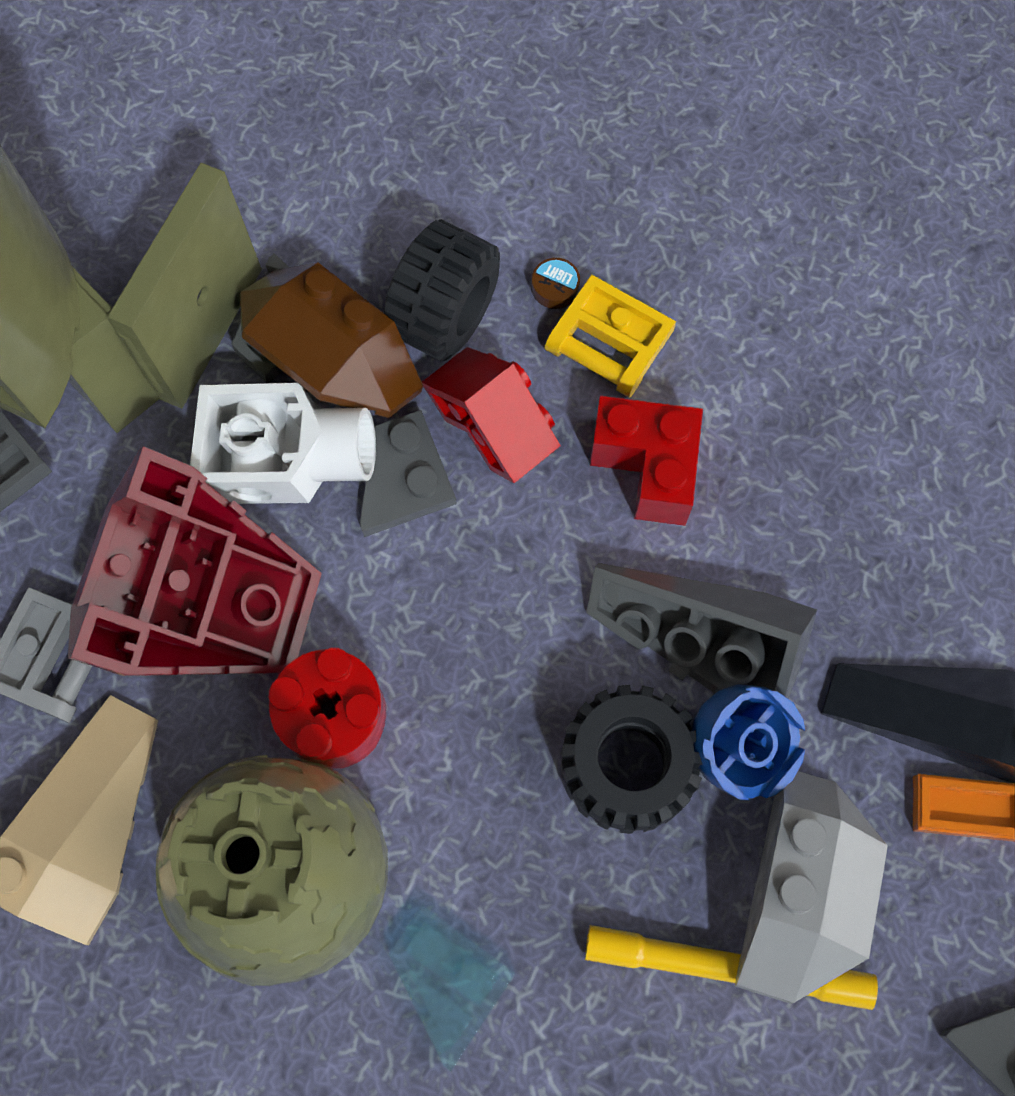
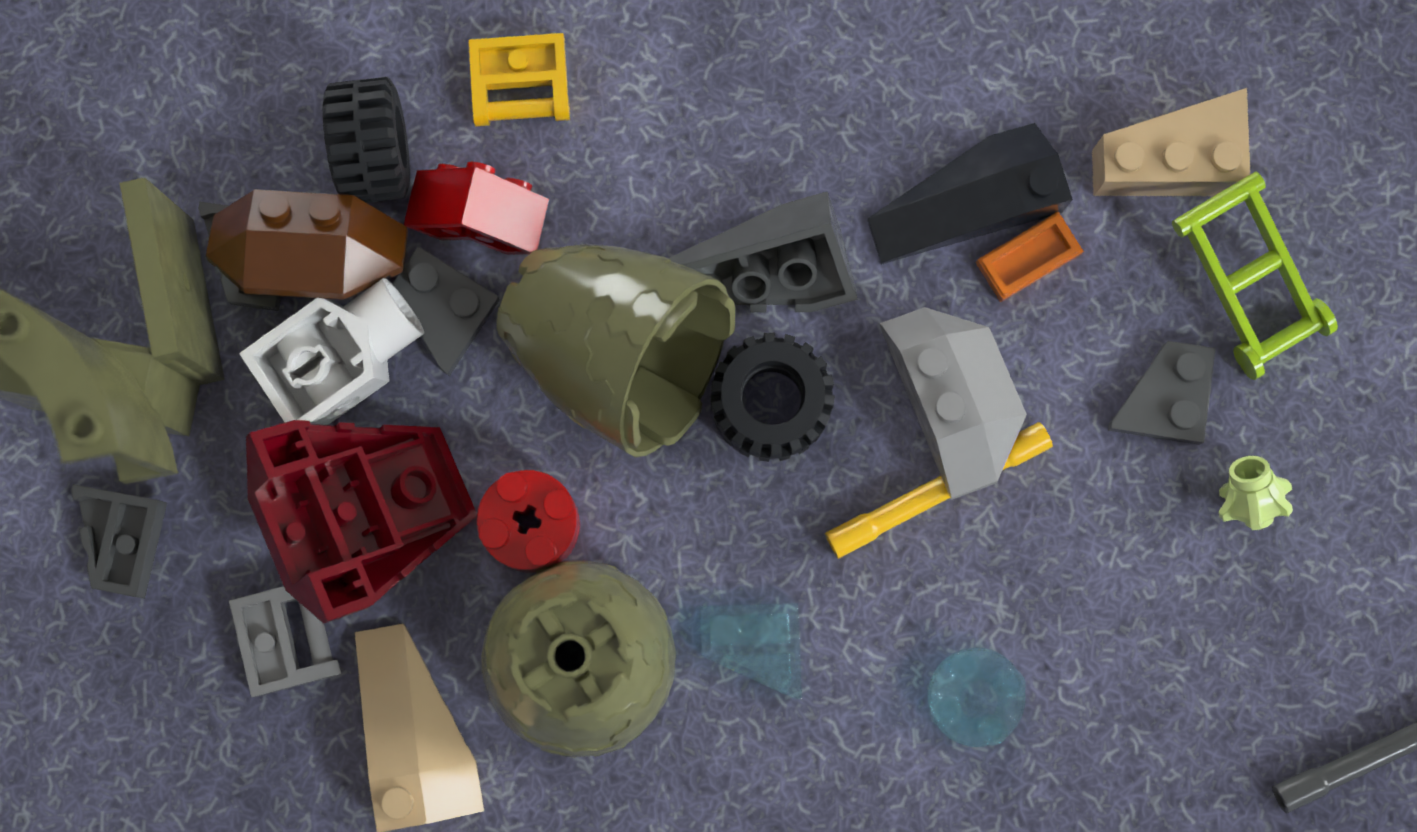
camera: 40 degrees left, 10 degrees up
tile [532,258,580,309] -> none
red brick [590,396,703,526] -> none
blue cylinder [691,685,805,800] -> none
none -> olive piece [497,244,735,457]

